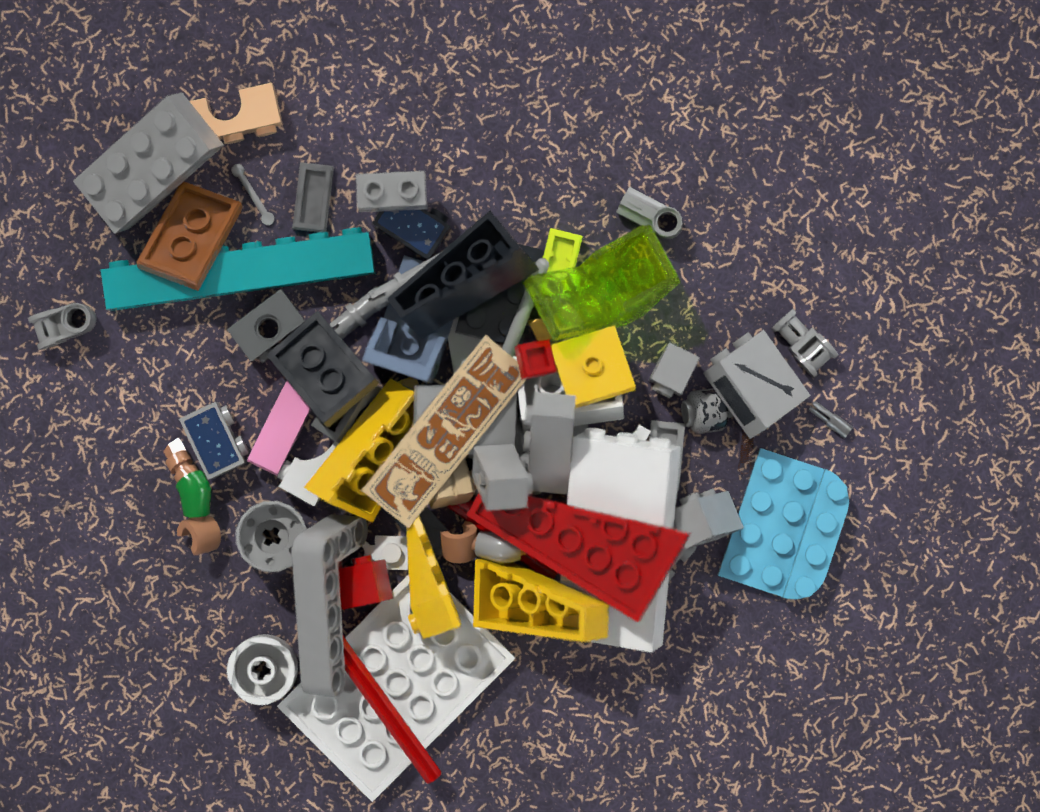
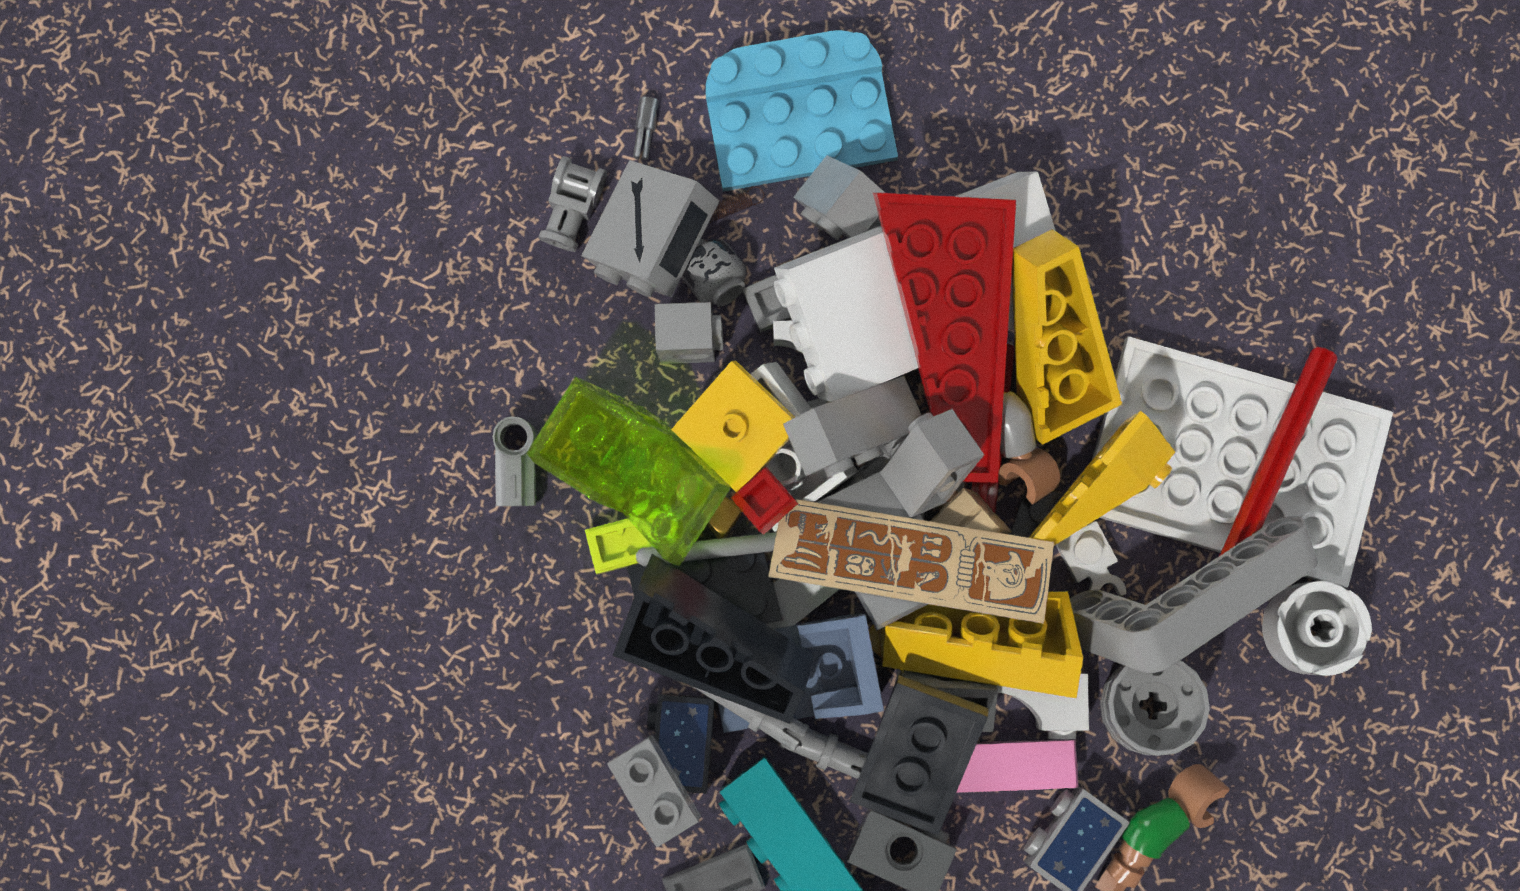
camera: 115 degrees left, 5 degrees down
red brick [338,555,393,610] -> none

